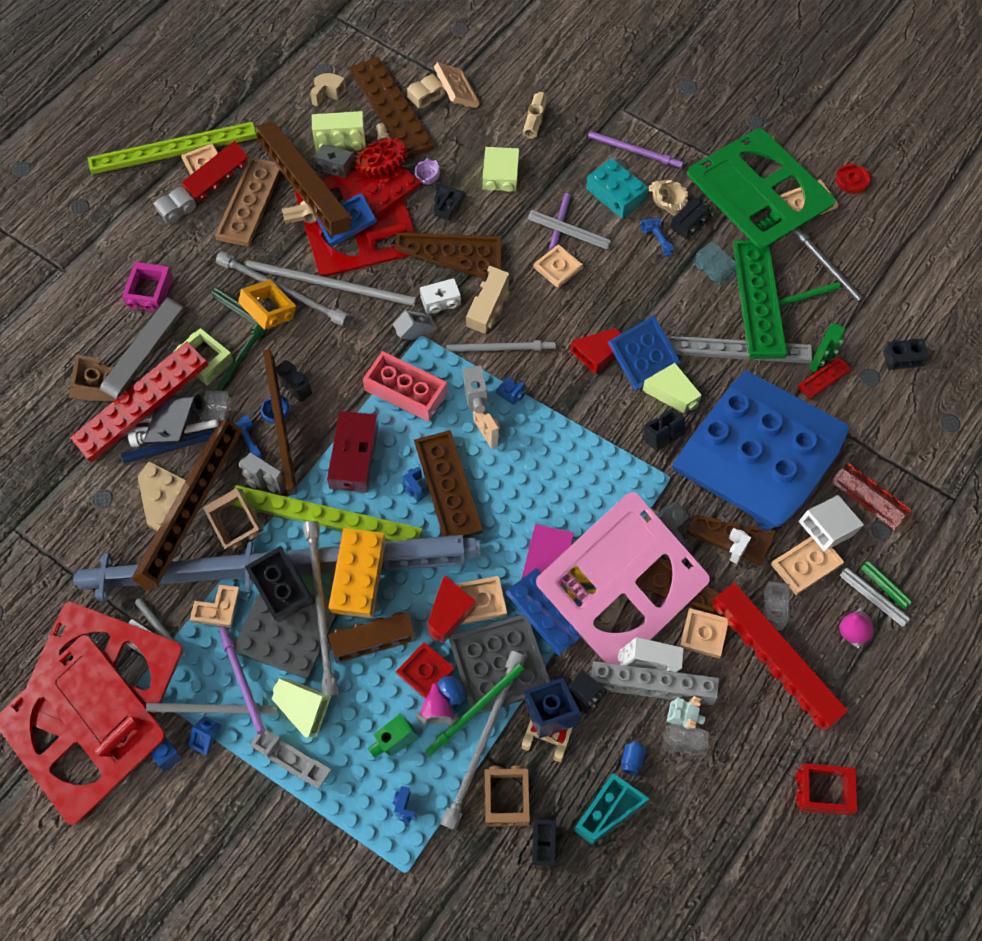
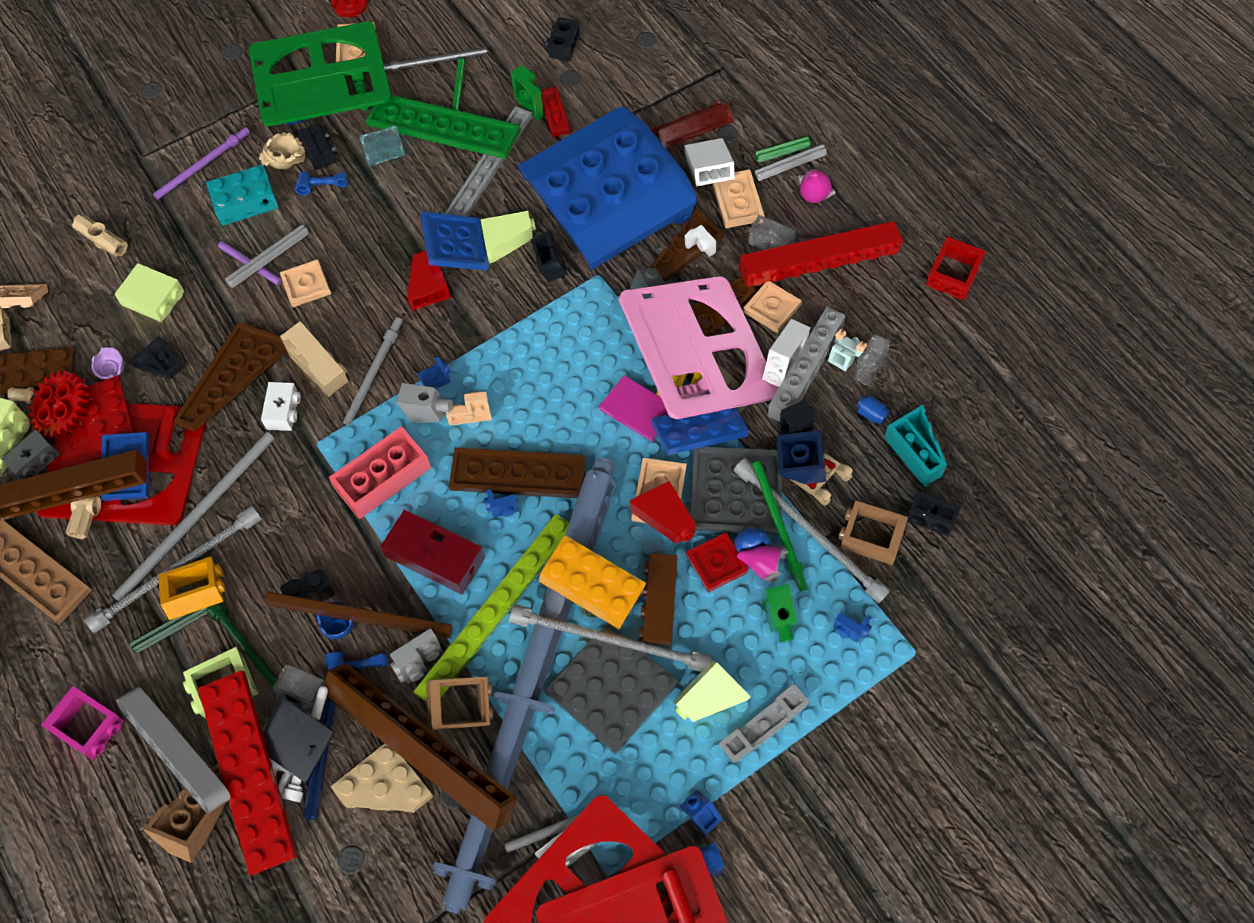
camera: 65 degrees left, 0 degrees up
light grey bar [146,703,277,714] -> none
light nougat plate [190,585,240,628] -> none
medium lavender bar [219,626,266,734] -> none
black brick [245,546,315,622] -> none
light grey slope [393,310,438,340] -> none

